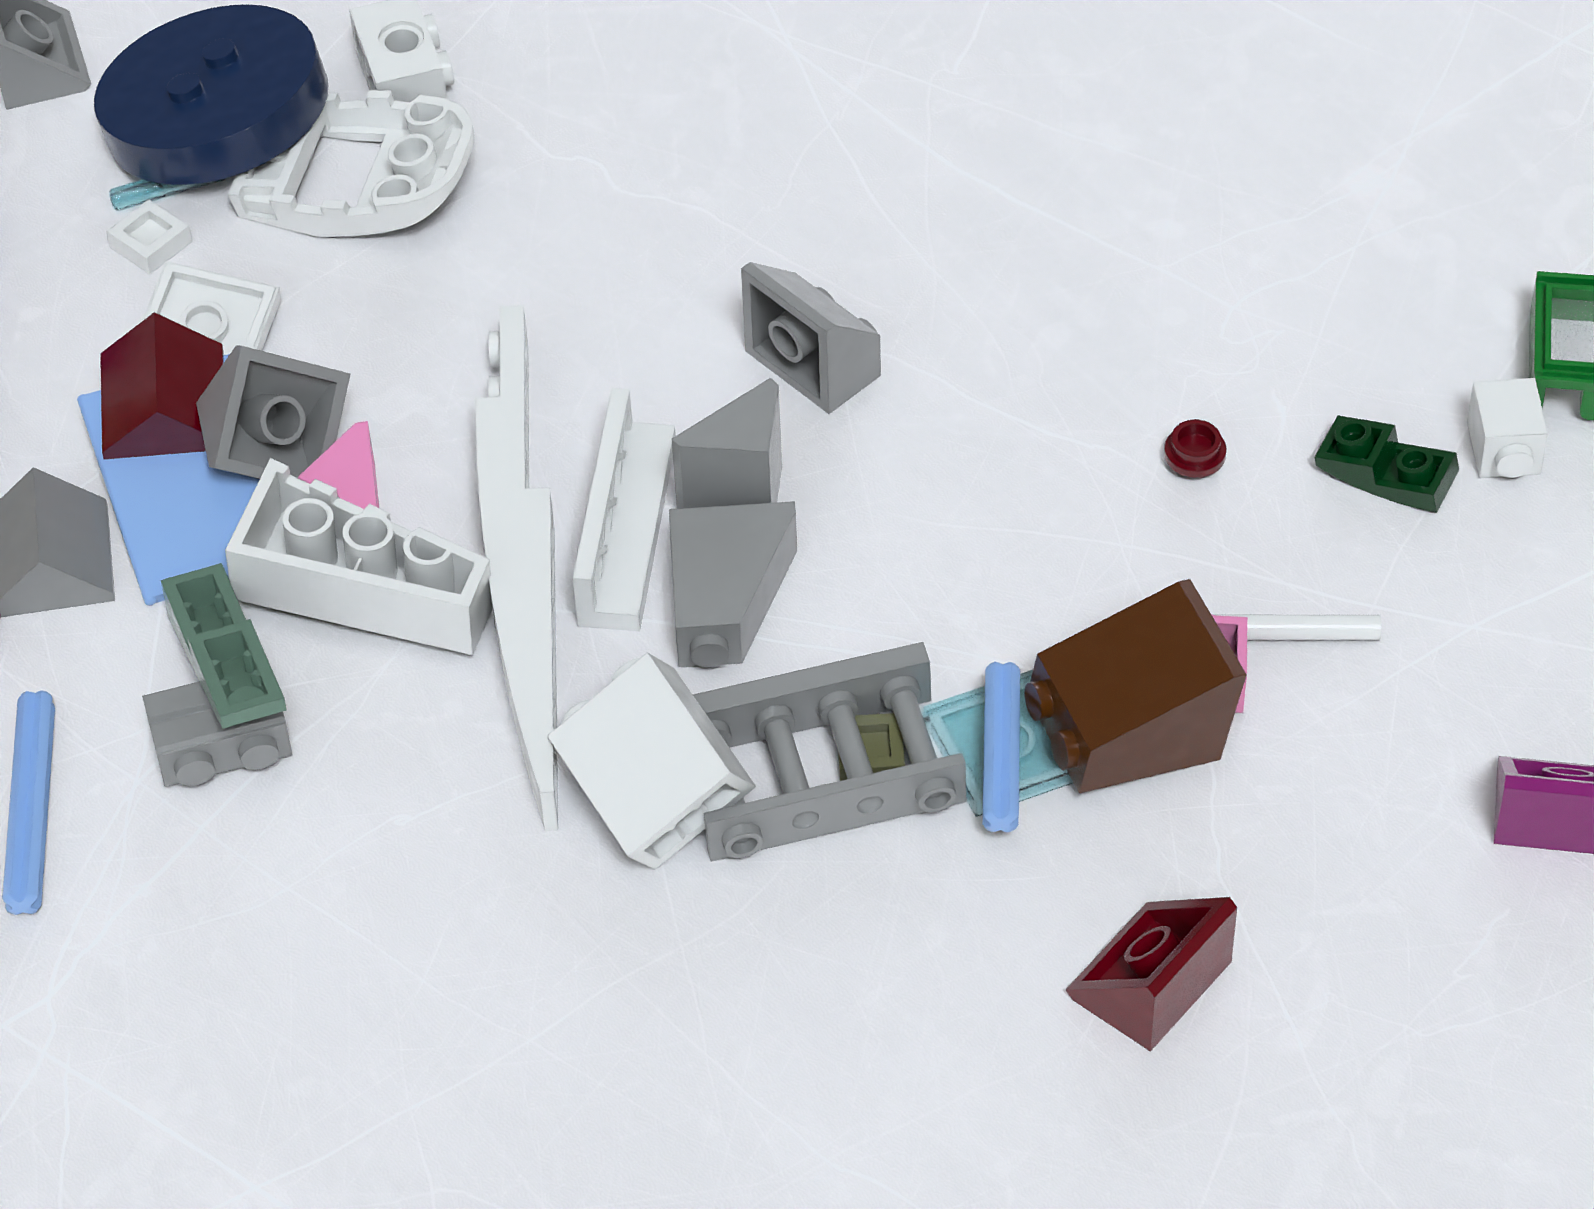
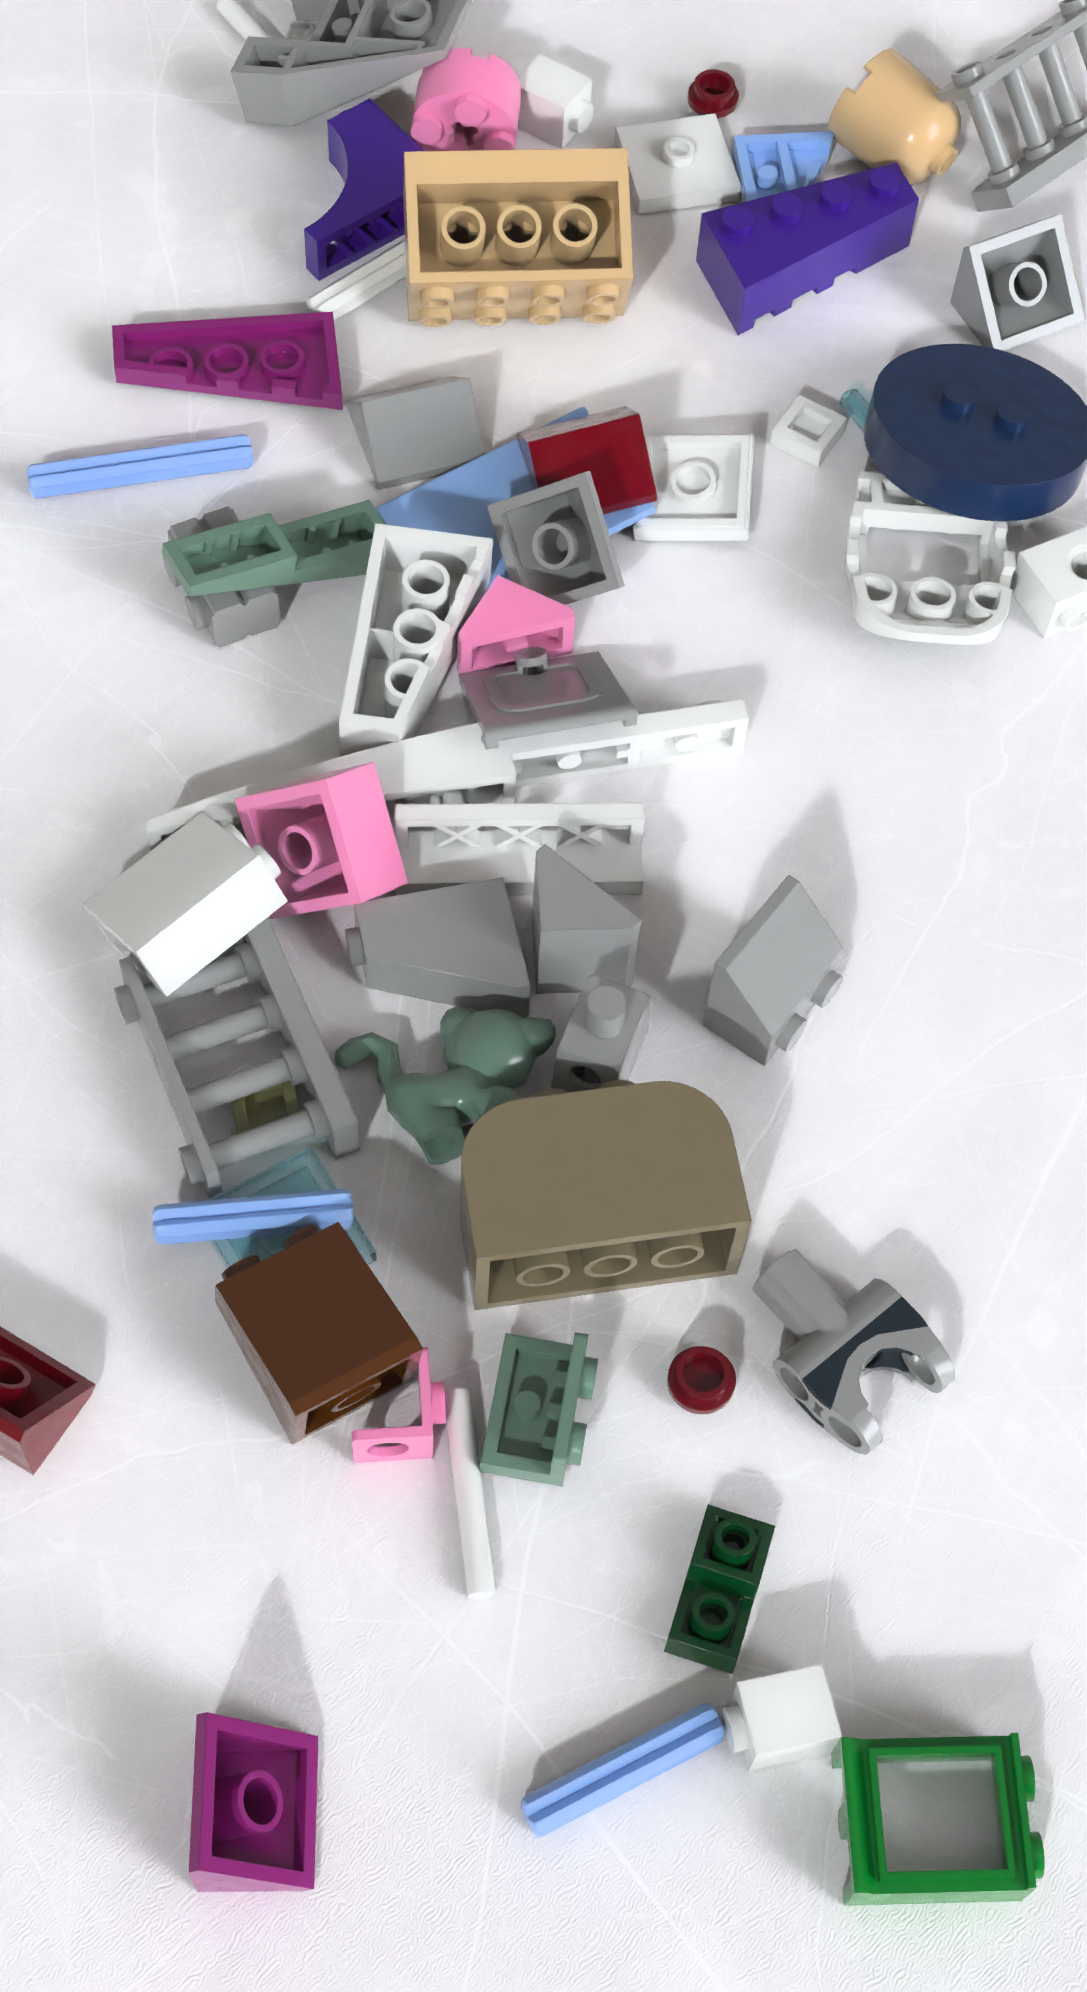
camera: 75 degrees right, 10 degrees up
none -> bright pink slope [234,762,408,919]
none -> sand green animal [335,1007,556,1165]
none -> light grey container [458,647,638,750]
none -> dark tan brick [460,1080,752,1310]
none -> sand green bracket [480,1332,598,1487]
none -> light blue axle [521,1703,726,1836]
none -> light grey torso [551,975,651,1093]
none -> light grey connector [752,1249,955,1455]

